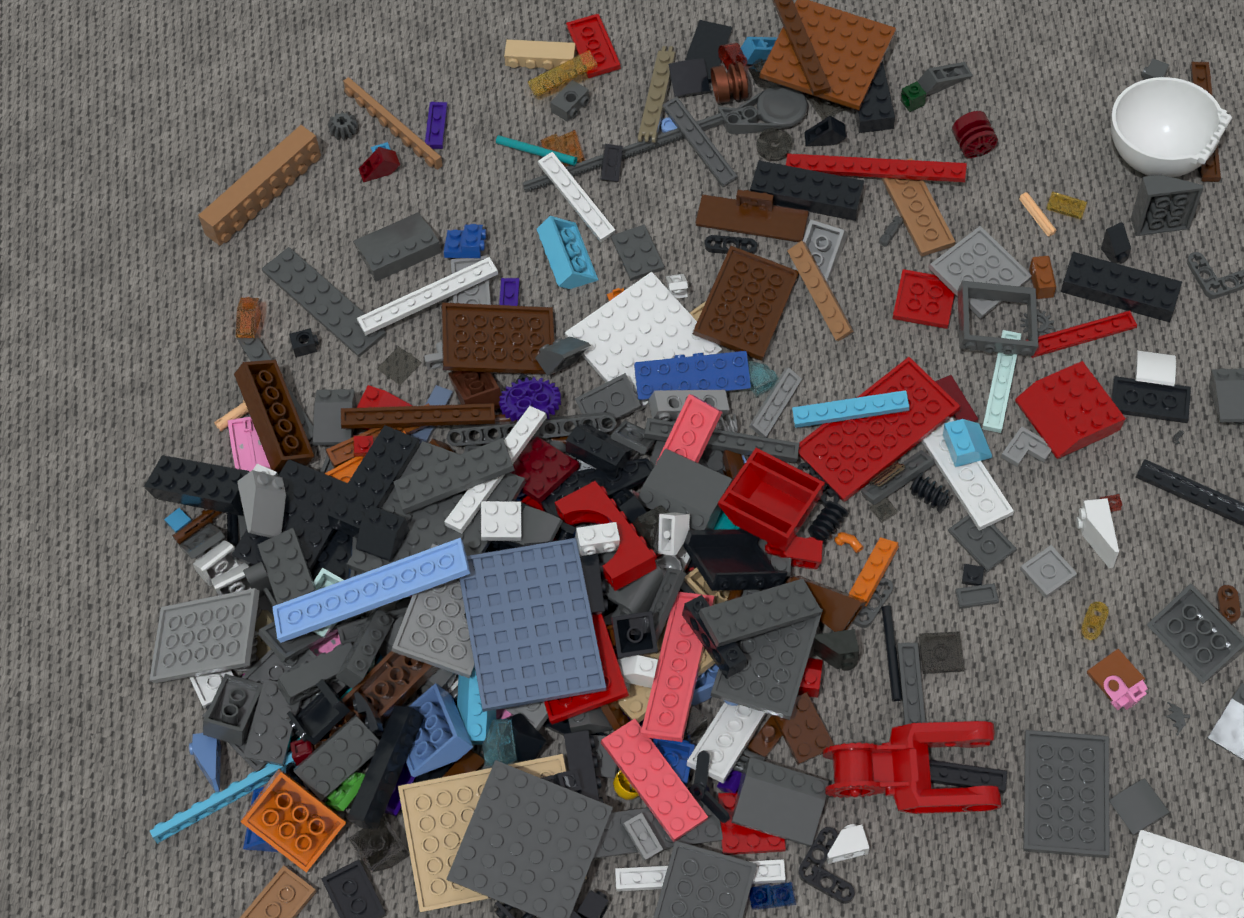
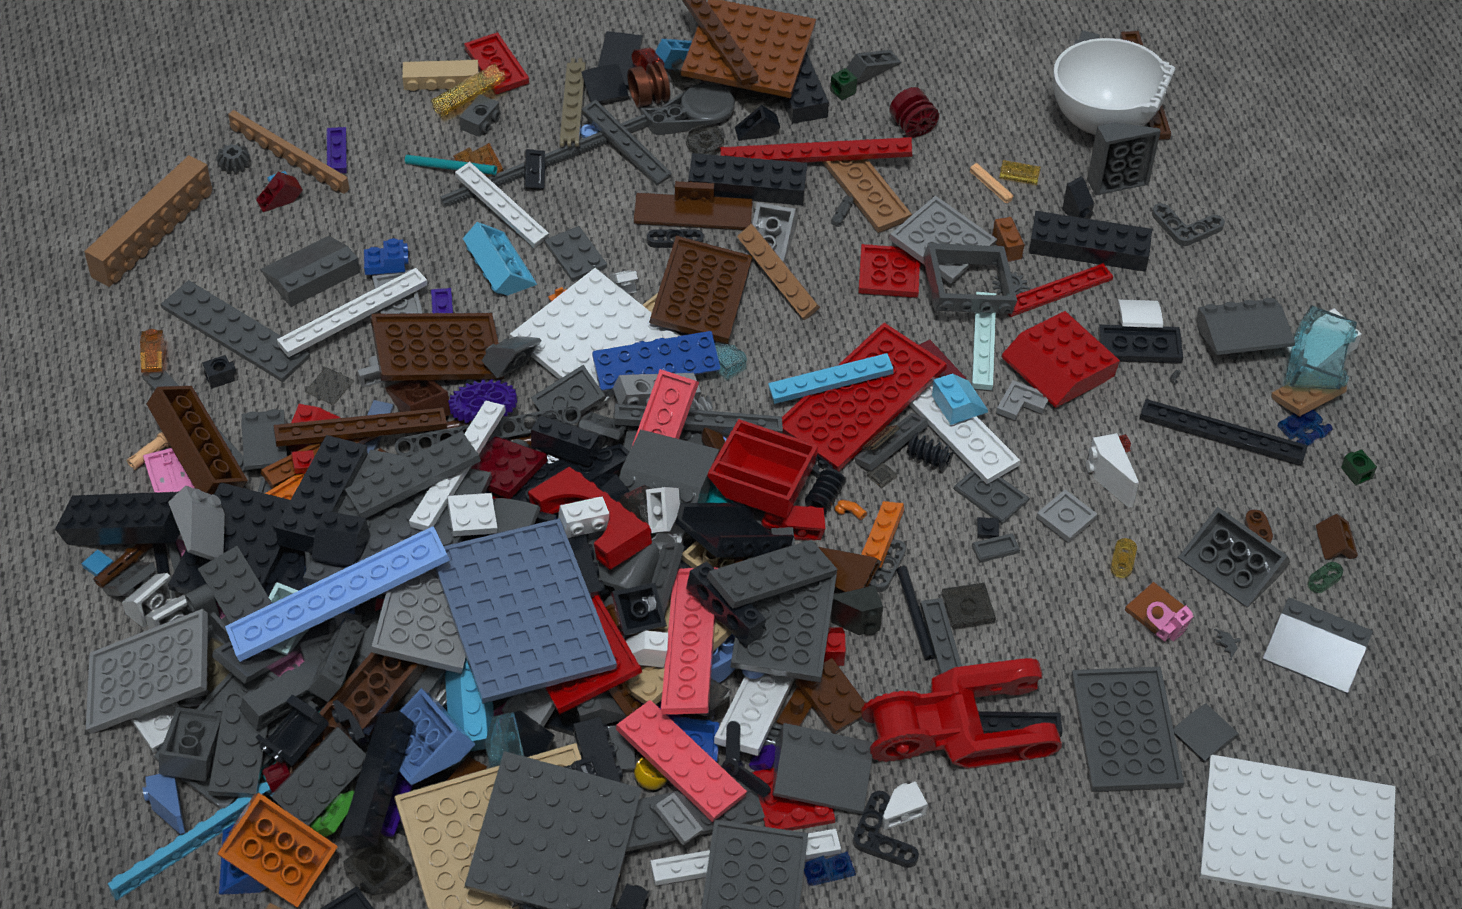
camera: 15 degrees left, 10 degrees down
light grey plate [749,367,802,437] -> none

